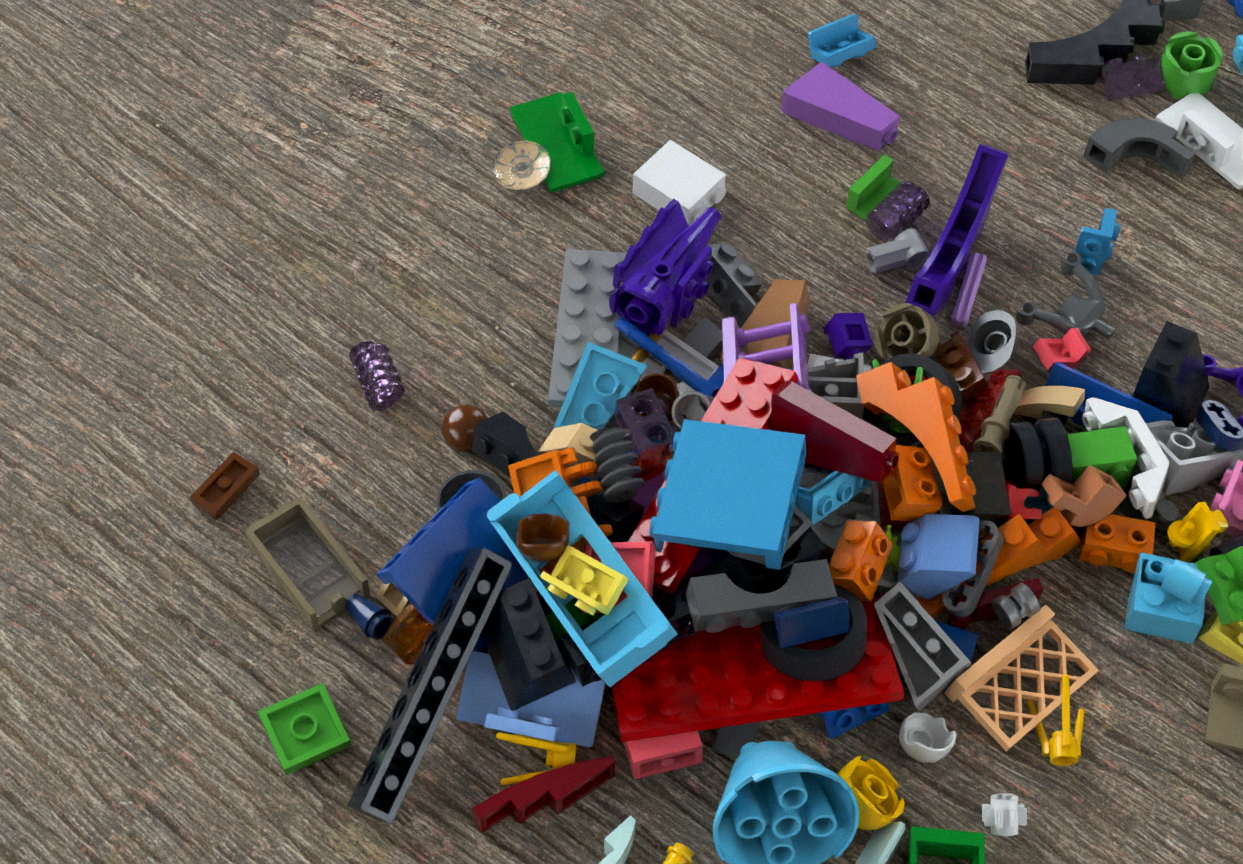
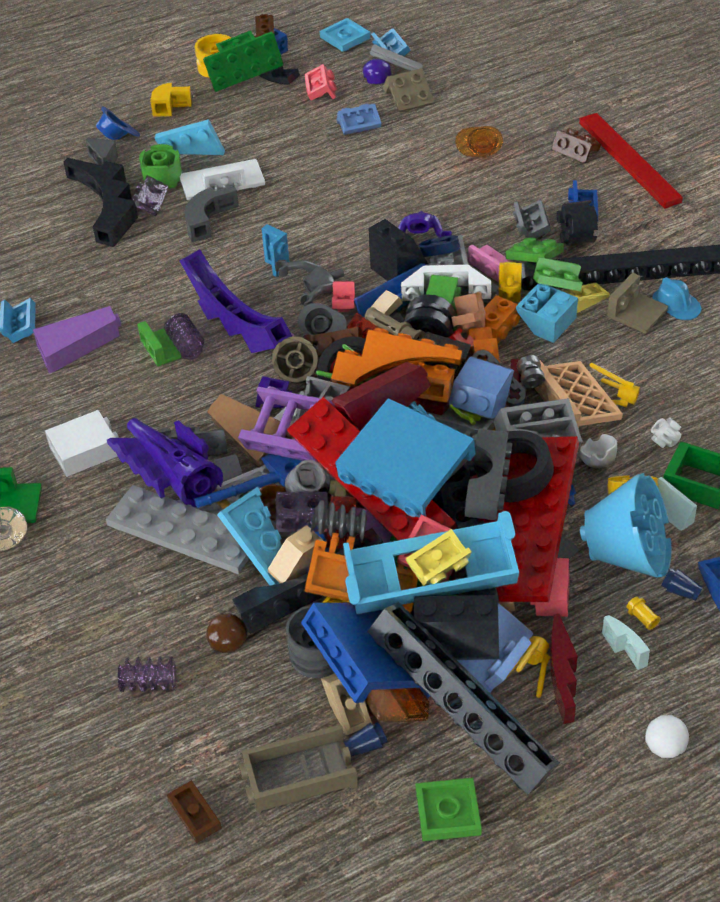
camera: 65 degrees left, 10 degrees down
reddish brown hair [516,513,569,562] -> none
dark blue slope [773,597,849,649] -> none
orange brick [829,520,893,602] -> none
light grey piece [865,229,930,274] -> none
medium azure brick [1156,559,1212,605] -> none

